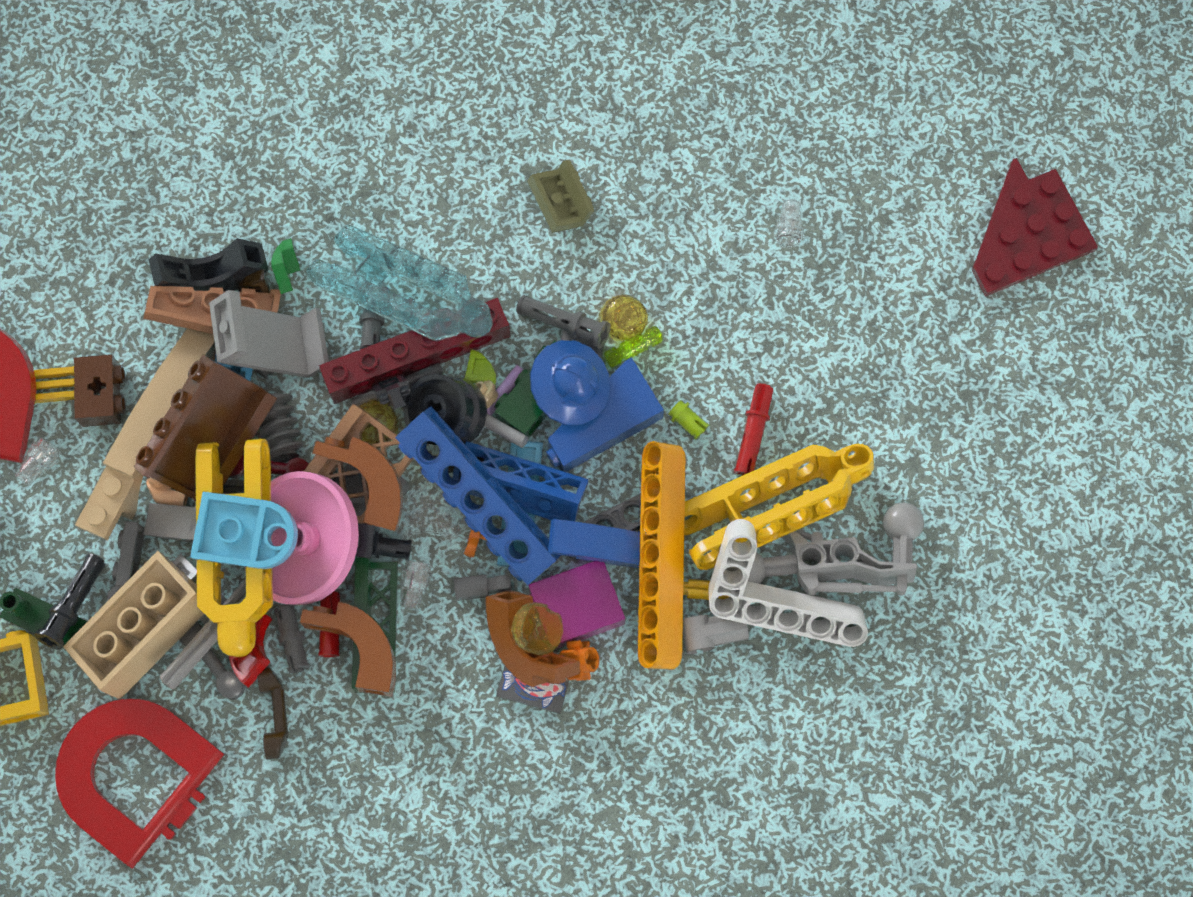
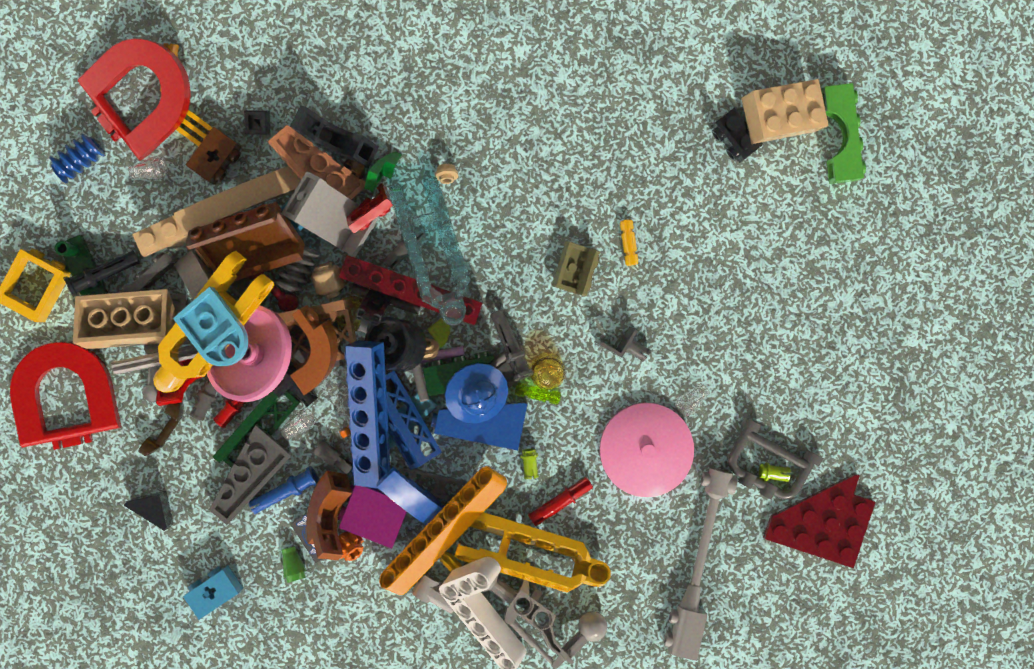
camera: 45 degrees right, 15 degrees up
dark orange arch [300,602,396,697] -> none
clear yellow hair [511,602,563,655] -> none
none -> black slope [124,491,173,531]
none -> dark azure brick [183,565,243,620]
none -> dark grey wing [209,423,292,525]
none -> black tile [244,110,271,135]
none -> blue pin [249,466,319,514]
none -> bright green cone [281,546,307,583]
none -> tan head [311,262,345,299]
none -> red wing [346,183,393,233]
none -> tan plate [435,164,458,184]
none -> dark grey bracket [594,327,651,362]
none -> bright pink dish [599,403,694,497]
none -> yellow axle [620,219,639,266]
none -> light grey bar [664,468,738,661]
none -> dark grey bar [728,416,824,500]
none -> lime pin [758,462,791,482]

